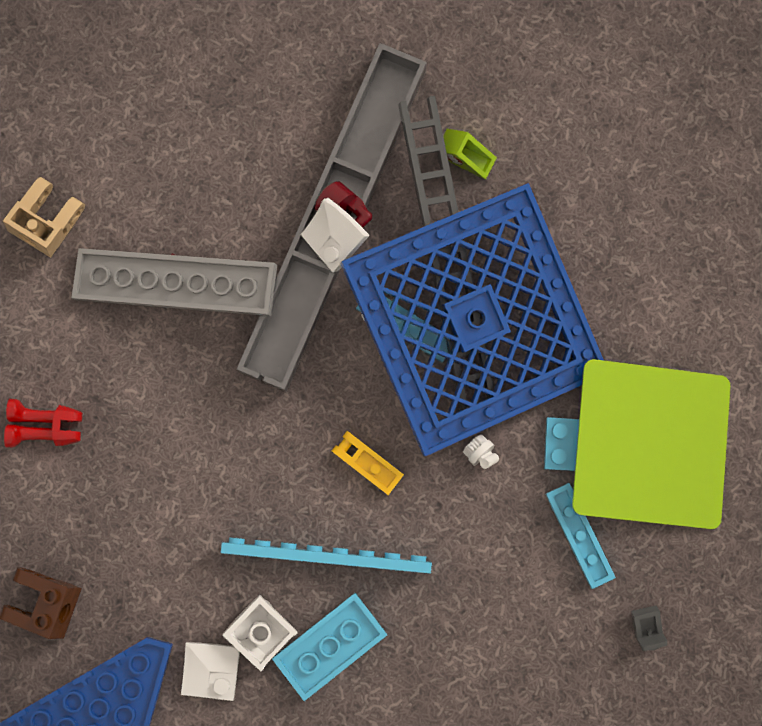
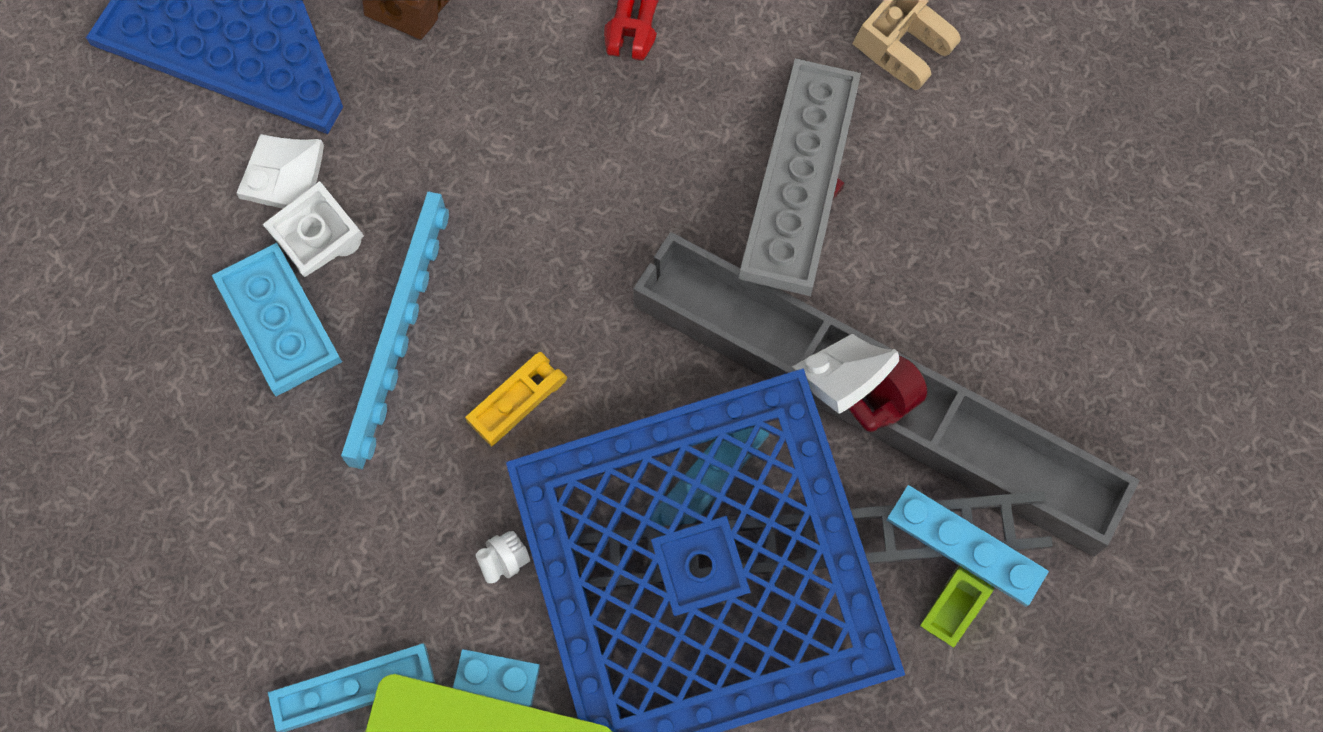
camera: 100 degrees right, 15 degrees down
none -> medium azure plate [887,485,1049,607]

